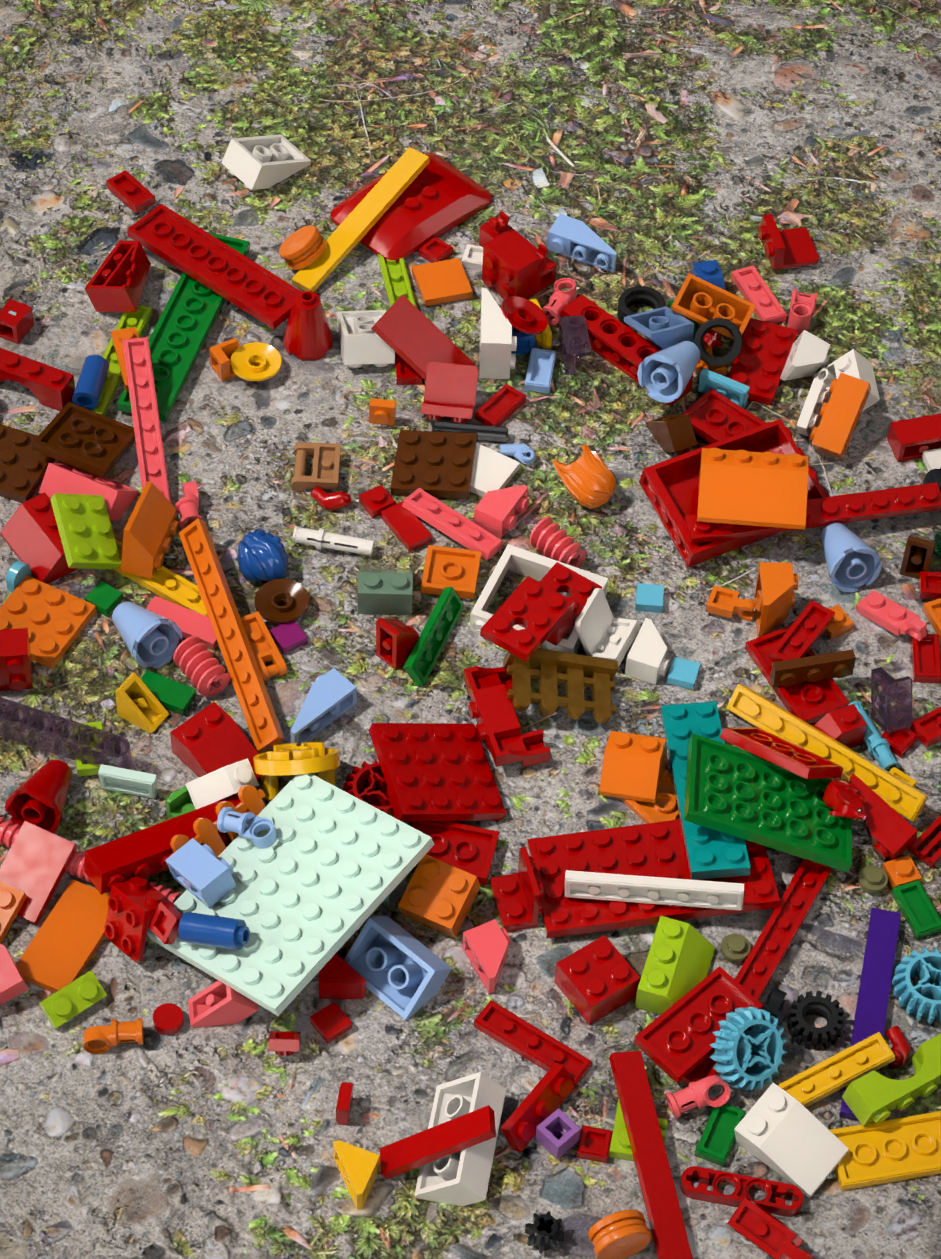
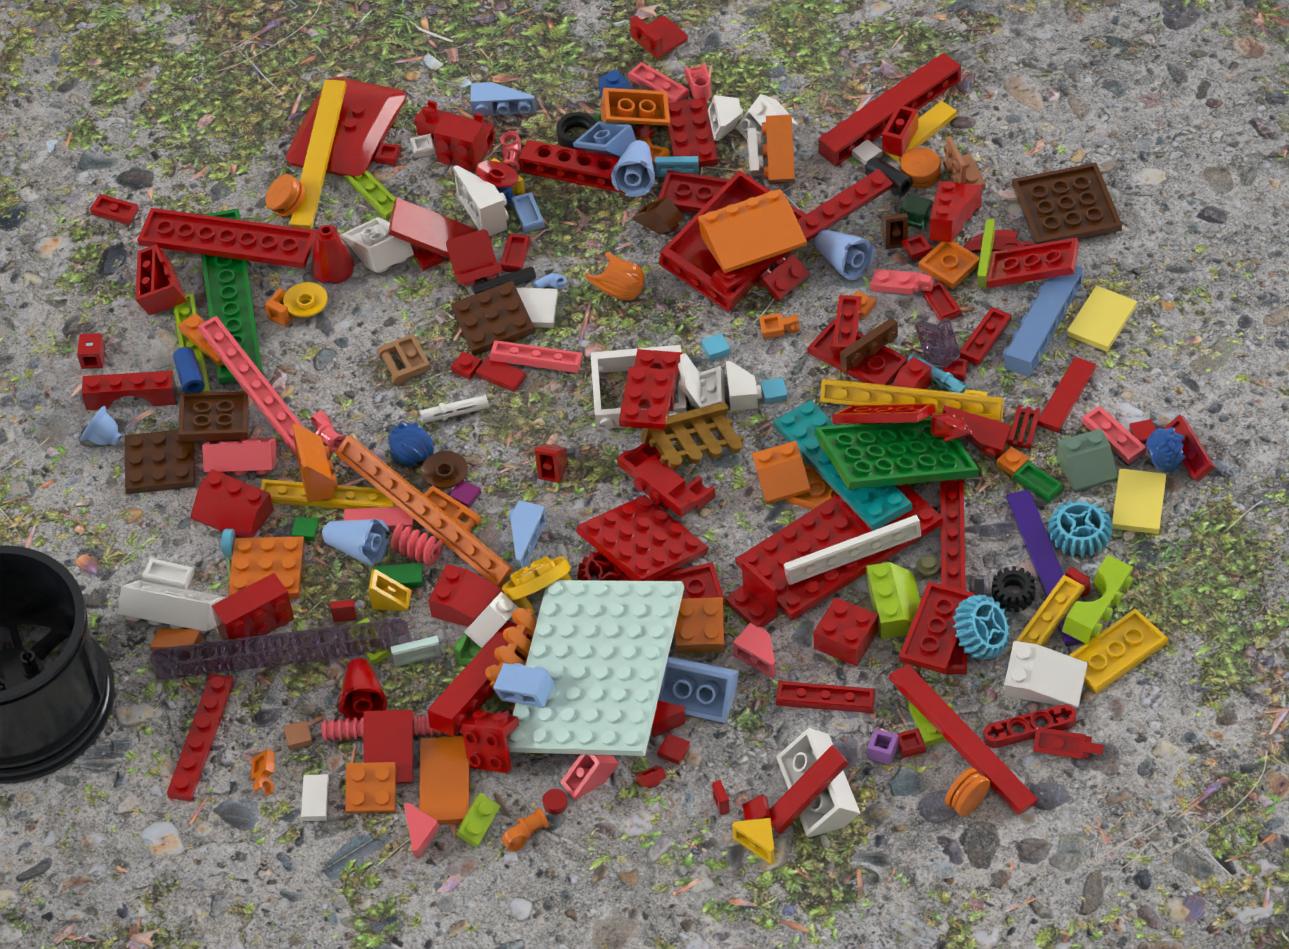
camera: 20 degrees left, 0 degrees up
lime plate [50,493,121,570] -> none
red plate [148,902,182,944] -> none
blue brick [178,912,250,950] -> none
light blue connector [217,807,278,848] -> none
white slope [222,134,311,191] -> none
red arm [311,486,351,511] -> none
sand green slope [358,568,413,615] -> none
orange plate [369,398,396,426] -> none
green tile [404,587,465,686] -> none
orange tile [412,258,473,307] -> none
orange plate [421,545,481,599] -> none
coral slope [474,485,530,538] -> none
red plate [500,1063,575,1152] -> none
black gear [525,1211,565,1254] -> none
coral piece [529,517,587,568] -> none
bracket [558,316,592,375] -> none
coral connector [665,1075,731,1119] -> none
black tyre [694,318,743,367] -> none
green tile [694,1103,746,1167] -> none
orange slope [754,562,798,637] -> none
olive plate [858,866,888,894] -> none
none -> red tile [330,600,357,622]
none -> red tile [742,794,771,821]
none -> red bracket [756,254,810,302]

